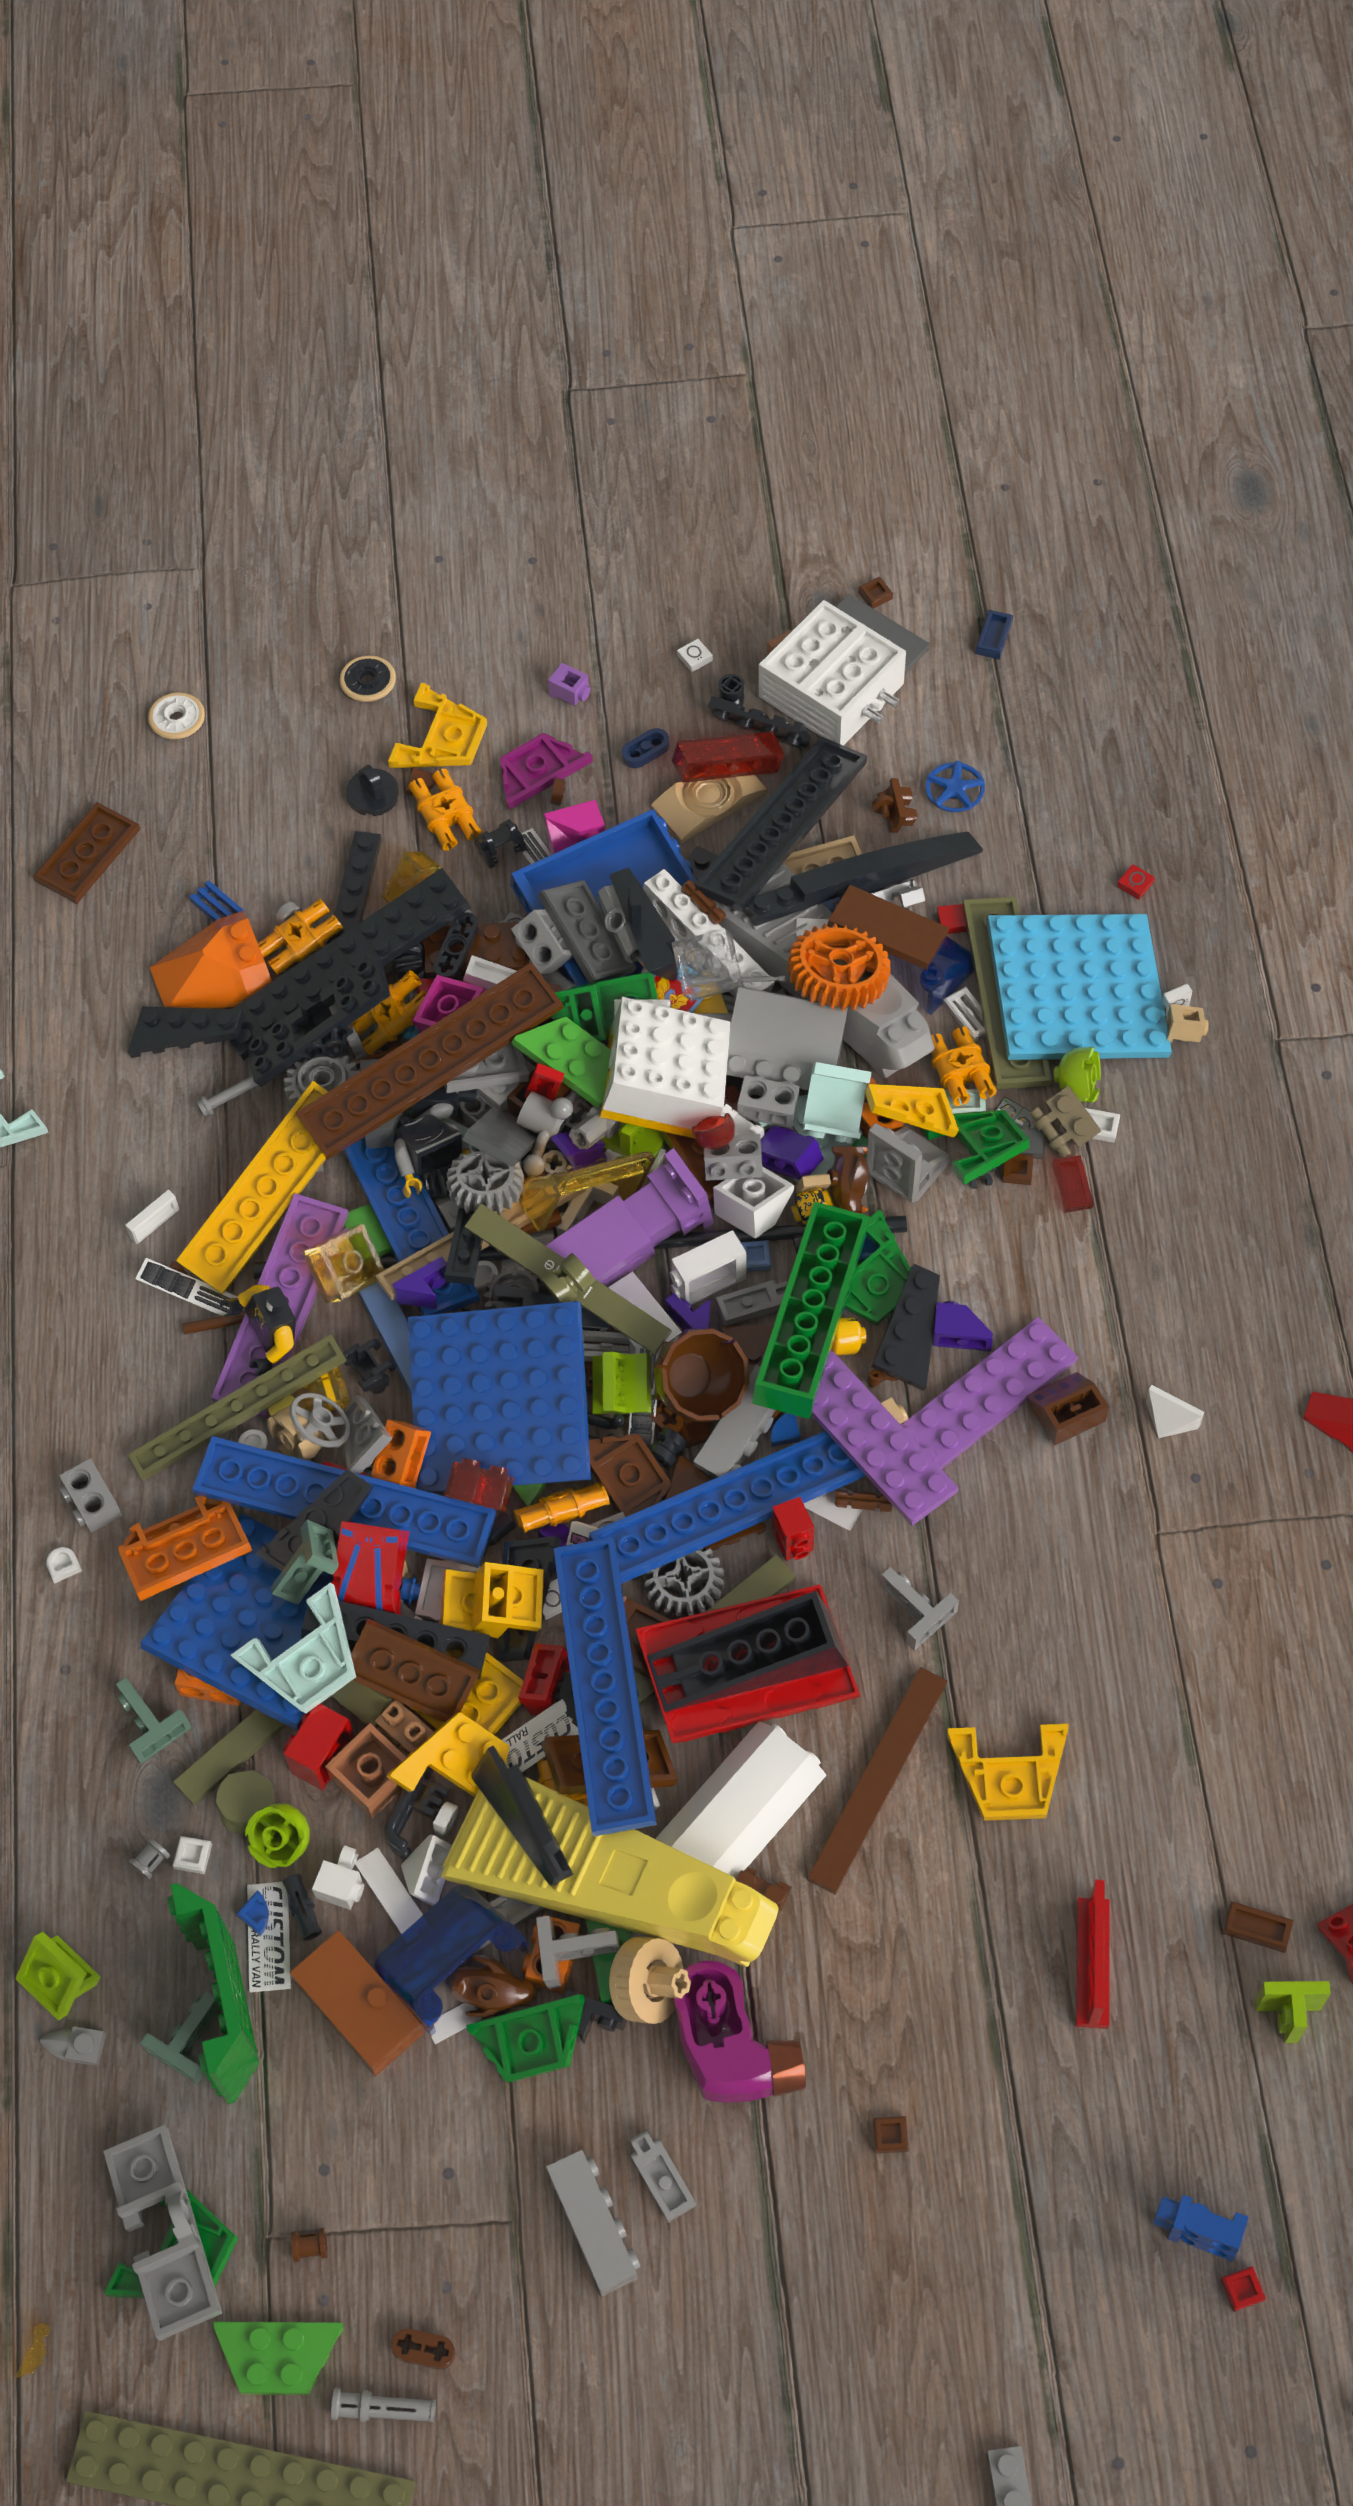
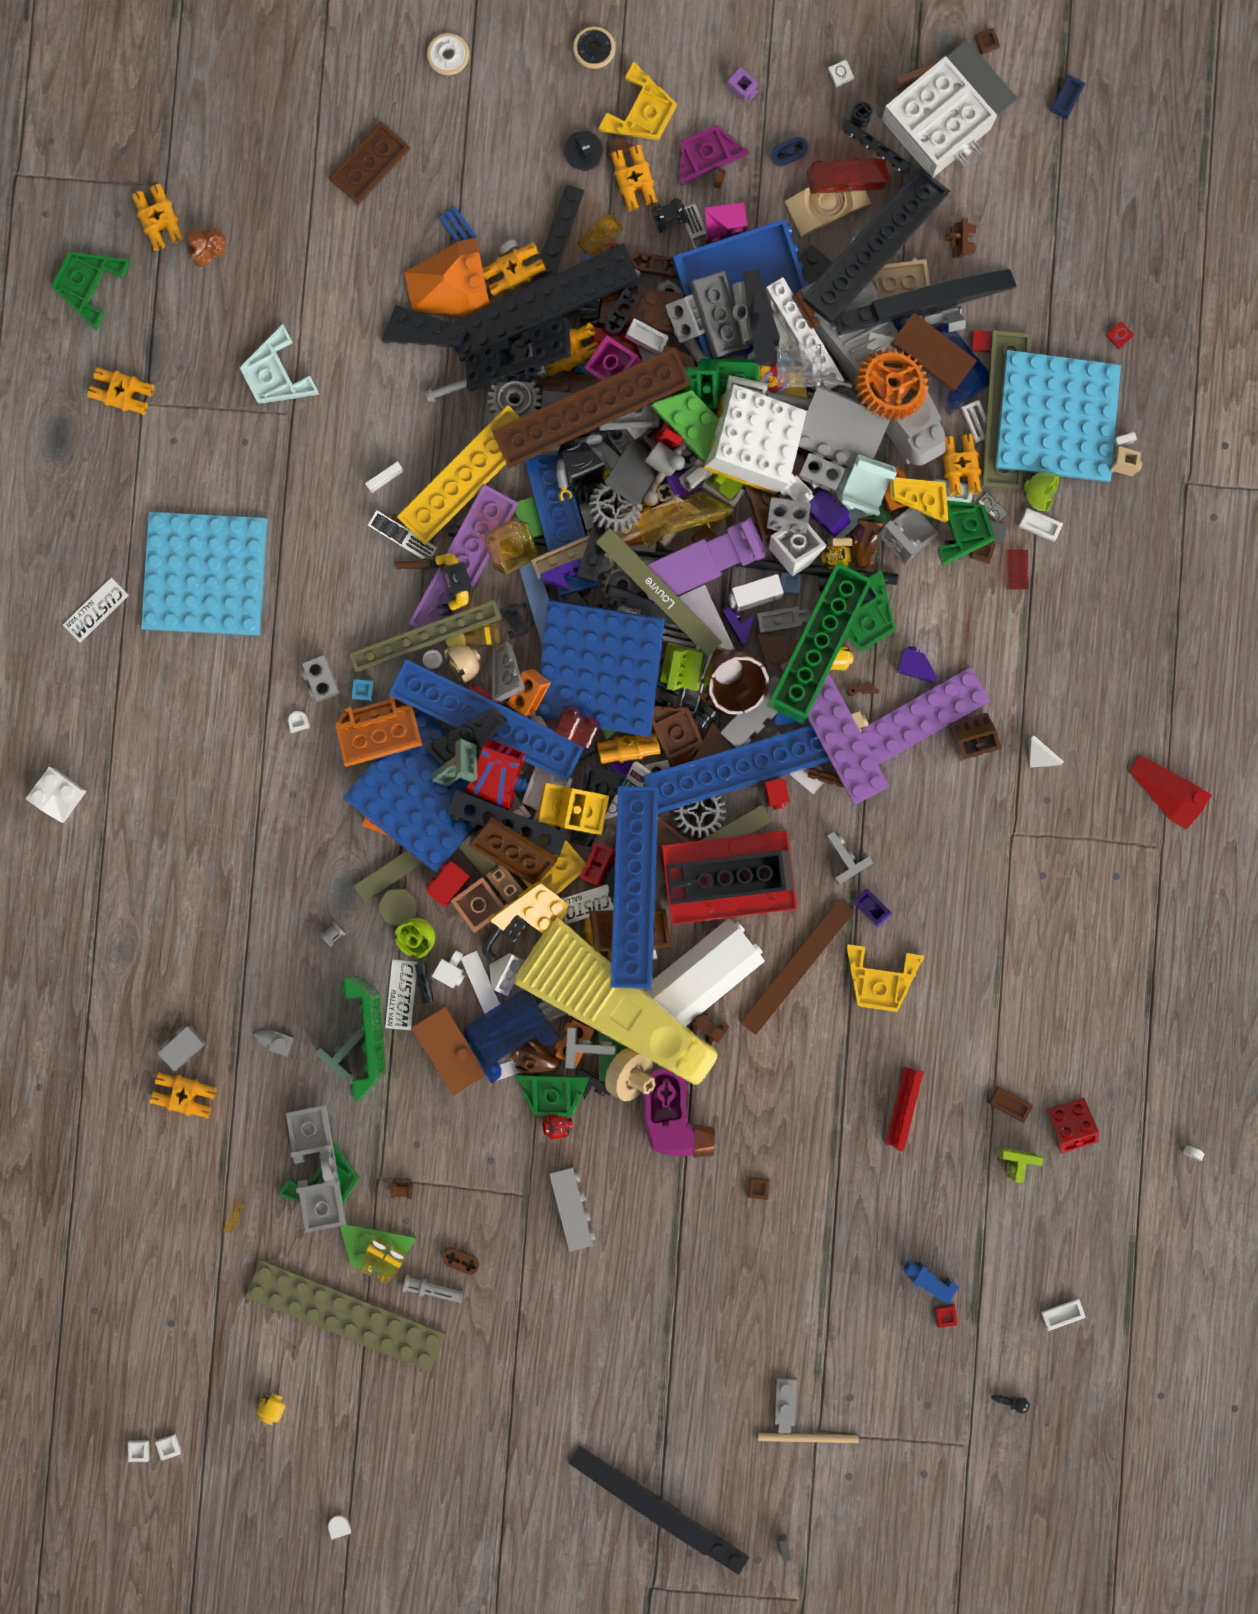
camera: 10 degrees right, 25 degrees up
lime bracket [15,1931,101,2021] -> none
sand green bracket [116,1678,192,1764] -> none
white tile [173,1836,212,1874] -> none
light aqua wing [231,1583,356,1714] -> none
blue tile [236,1890,269,1936] -> none
light grey wheel [289,1393,350,1449] -> none
white tile [433,1801,459,1839] -> none
black wedge [472,1745,574,1886] -> none
olive wheel [540,1253,596,1303] -> none
light grey hinge [629,2130,696,2223] -> none
clear red hair [692,1113,736,1150] -> none
black wing [871,1264,940,1391] -> none
blue wheel [925,760,985,812] -> none
dark tan plate [1029,1086,1101,1159] -> none
none -> dark azure plate [352,679,374,701]
none -> clear yellow hips [360,1236,408,1285]
none -> red head [542,1114,573,1140]
none -> reddish brown beam [631,252,677,279]
none -> dark purple slope [852,889,892,927]

